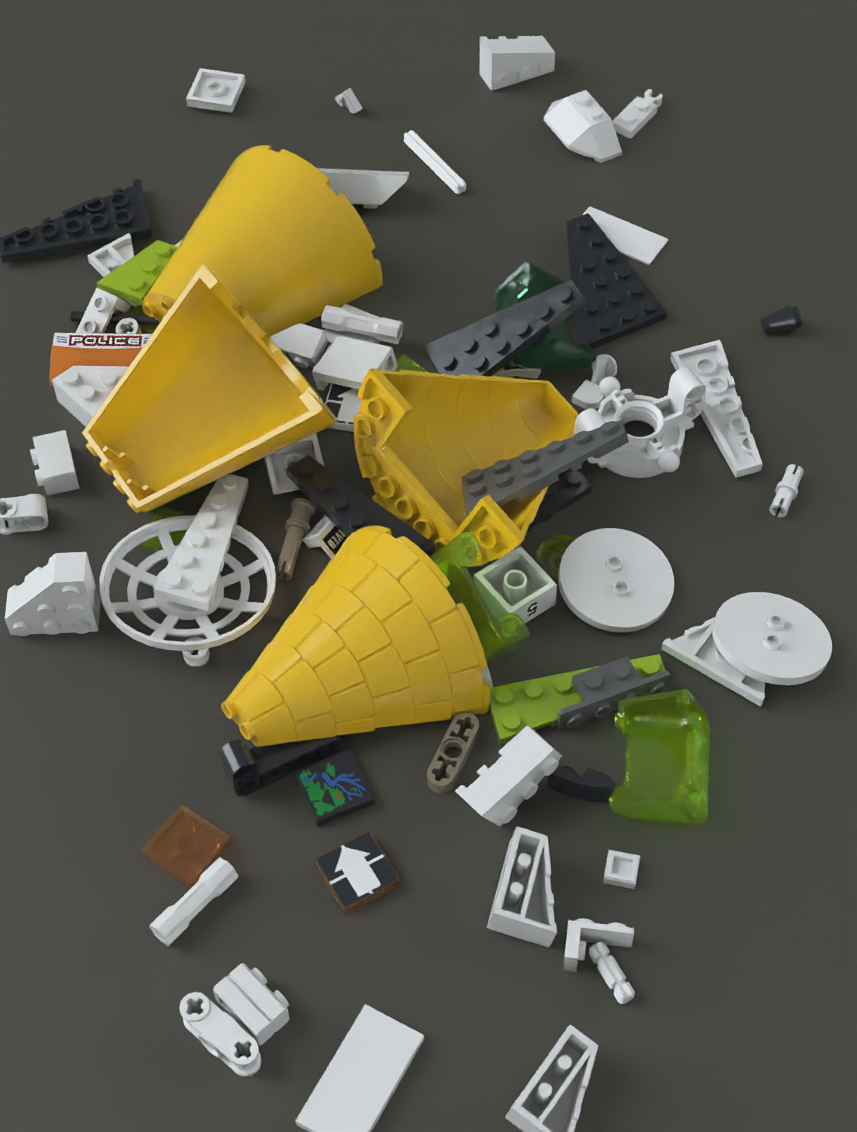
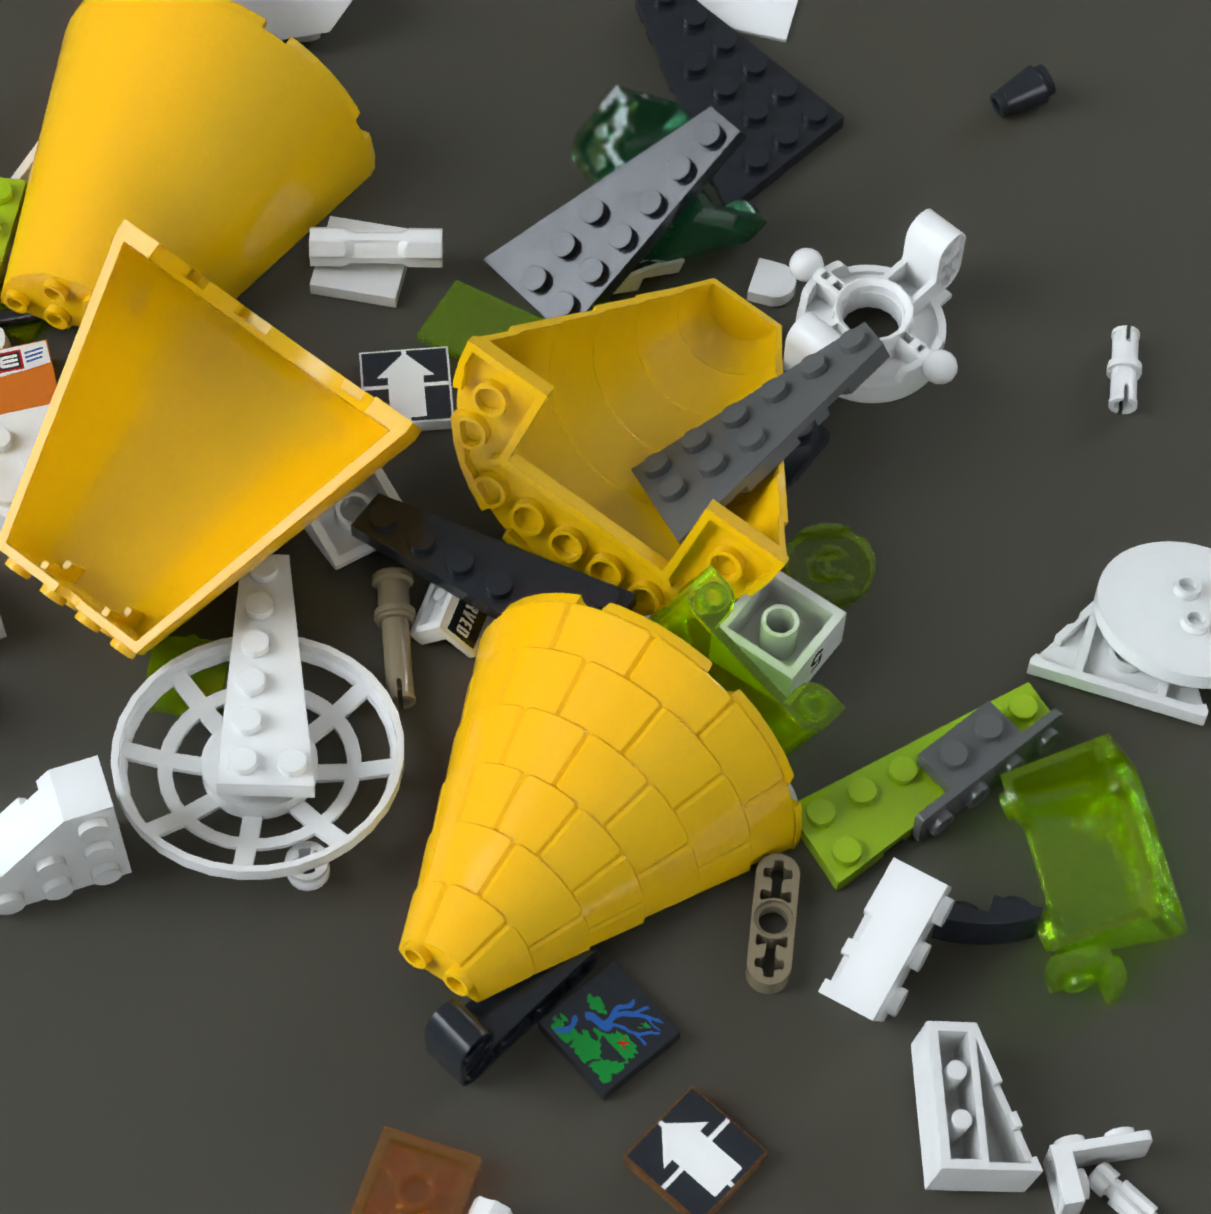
camera: 20 degrees left, 5 degrees up
white slope [270,323,329,368] -> none
white panel [312,336,398,390] -> none
white plate [558,528,674,633] -> none
white plate [591,354,617,384] -> none
white tile [603,850,640,889] -> none
white wing [670,340,762,478] -> none
none -> clear neon green bracket [1043,940,1127,1005]

